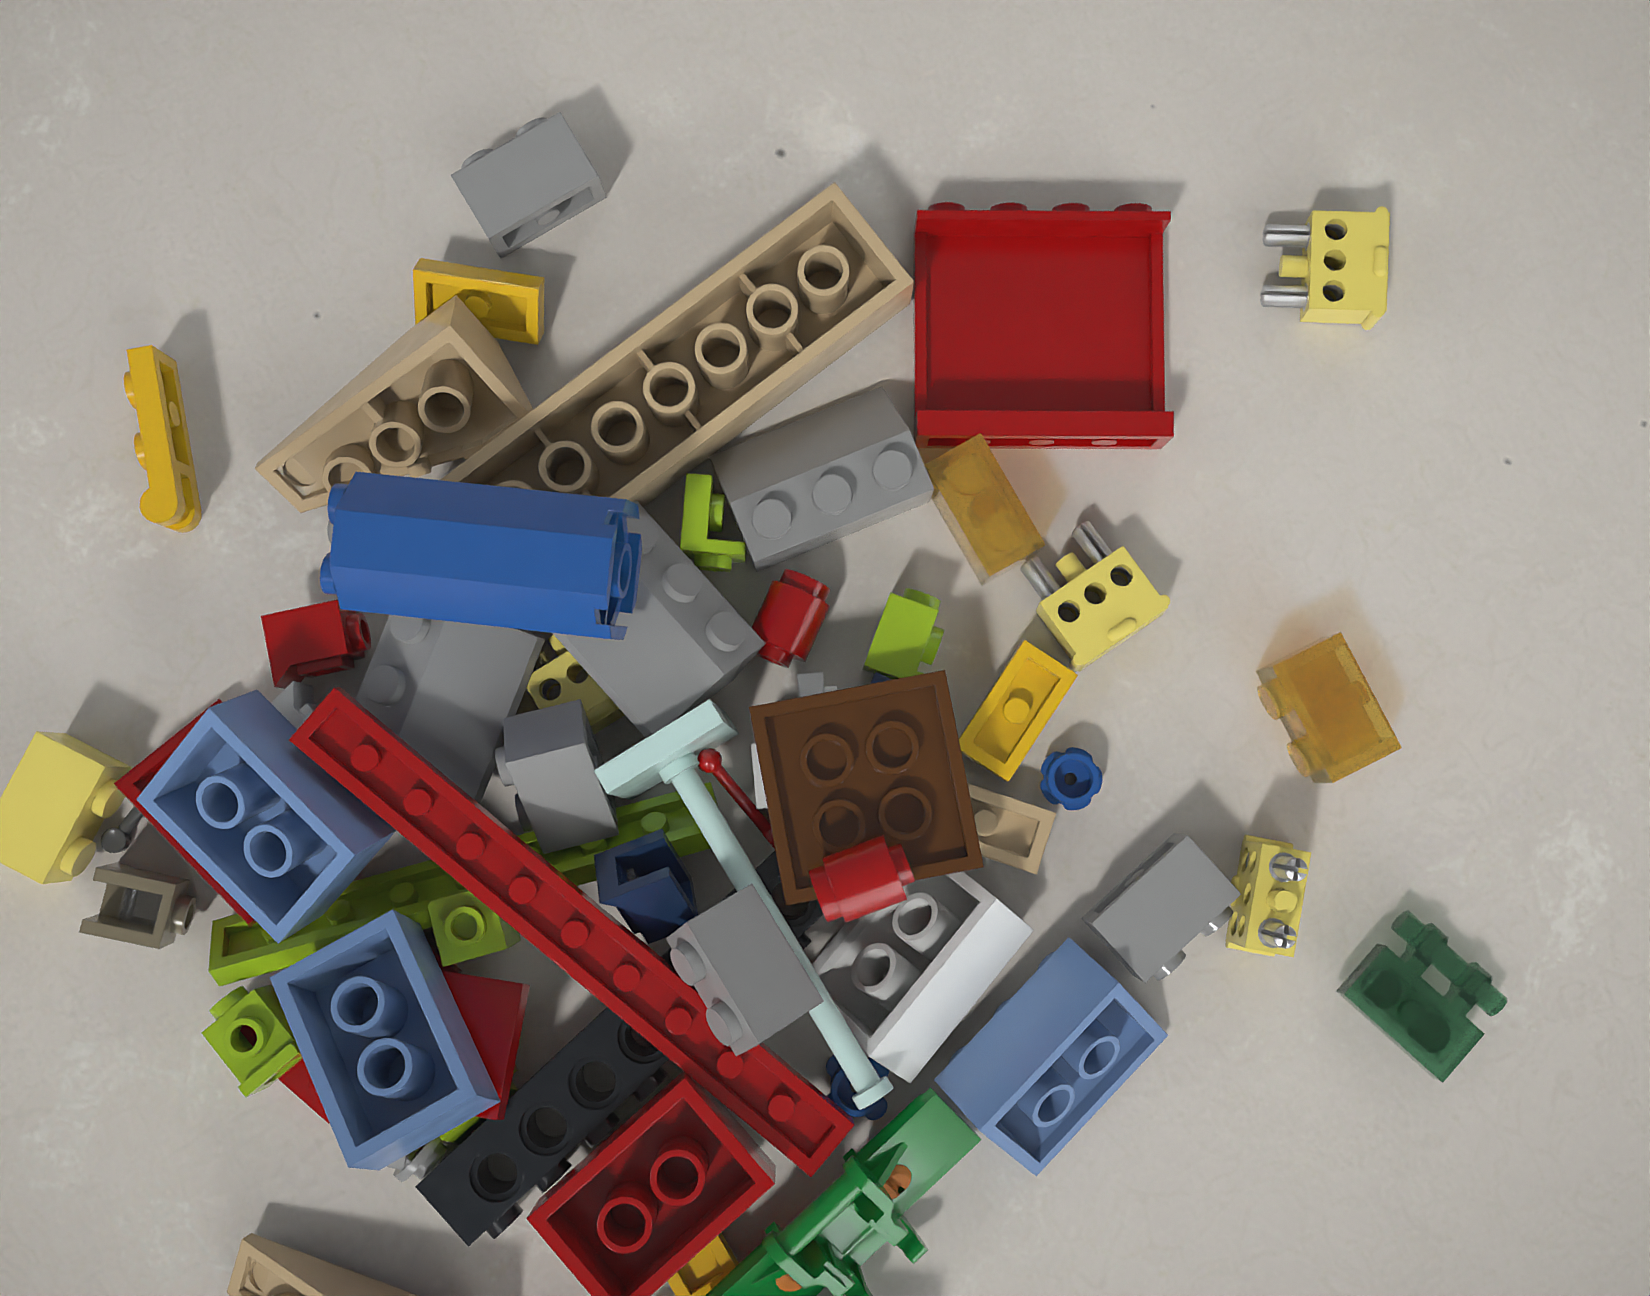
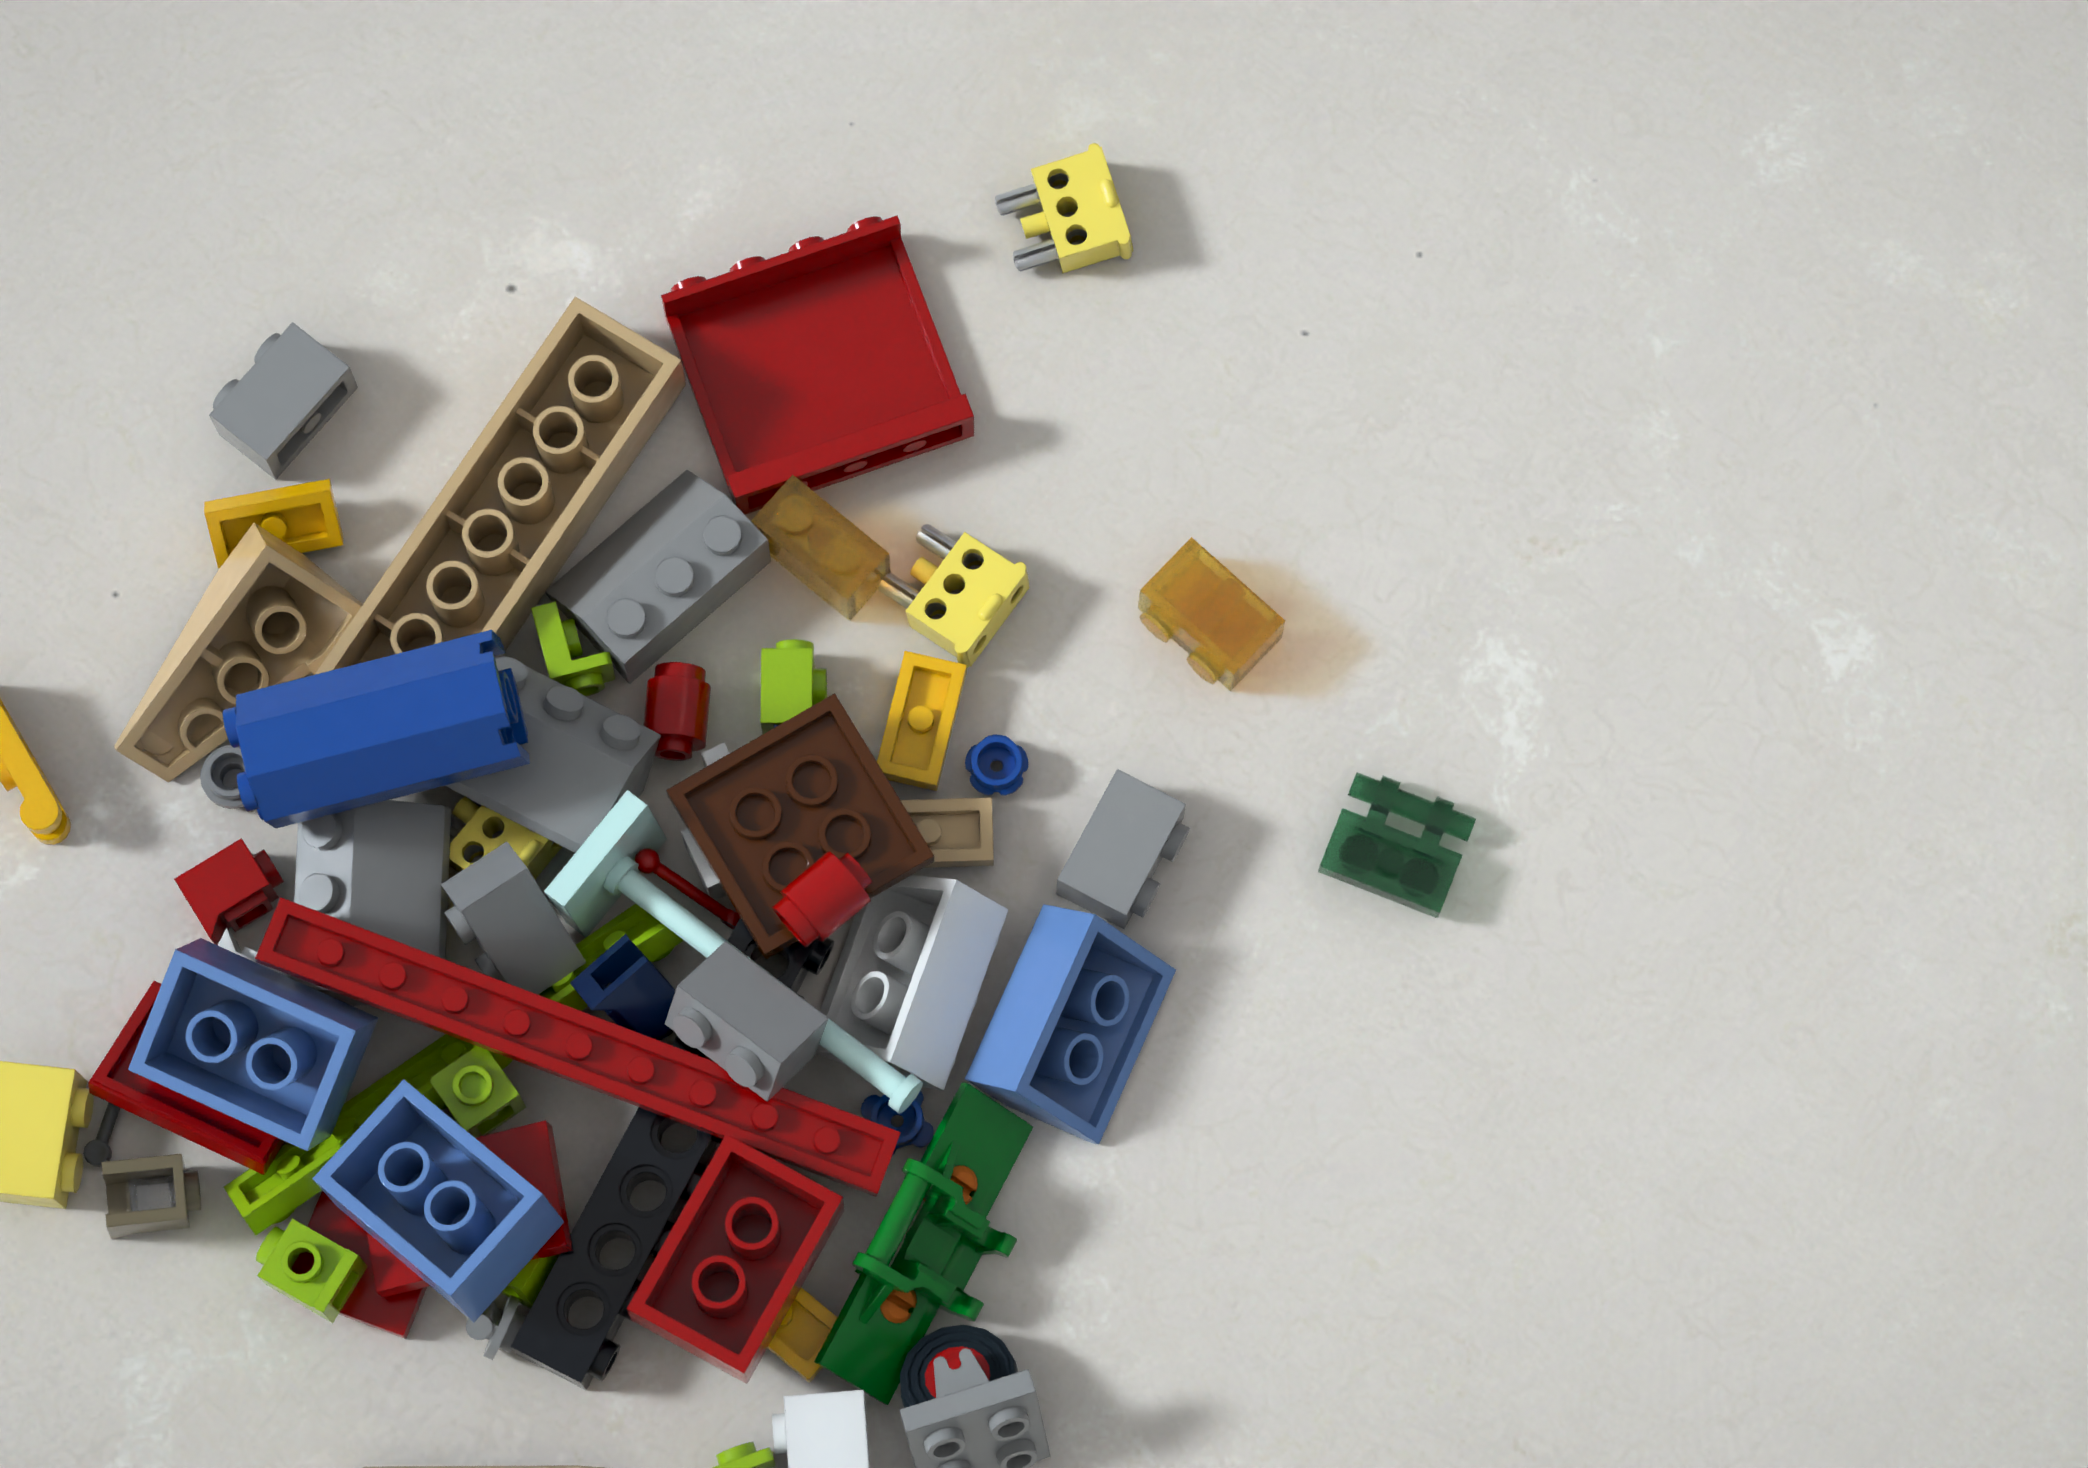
camera: 20 degrees left, 10 degrees down
light yellow piece [1225,834,1311,957] -> none

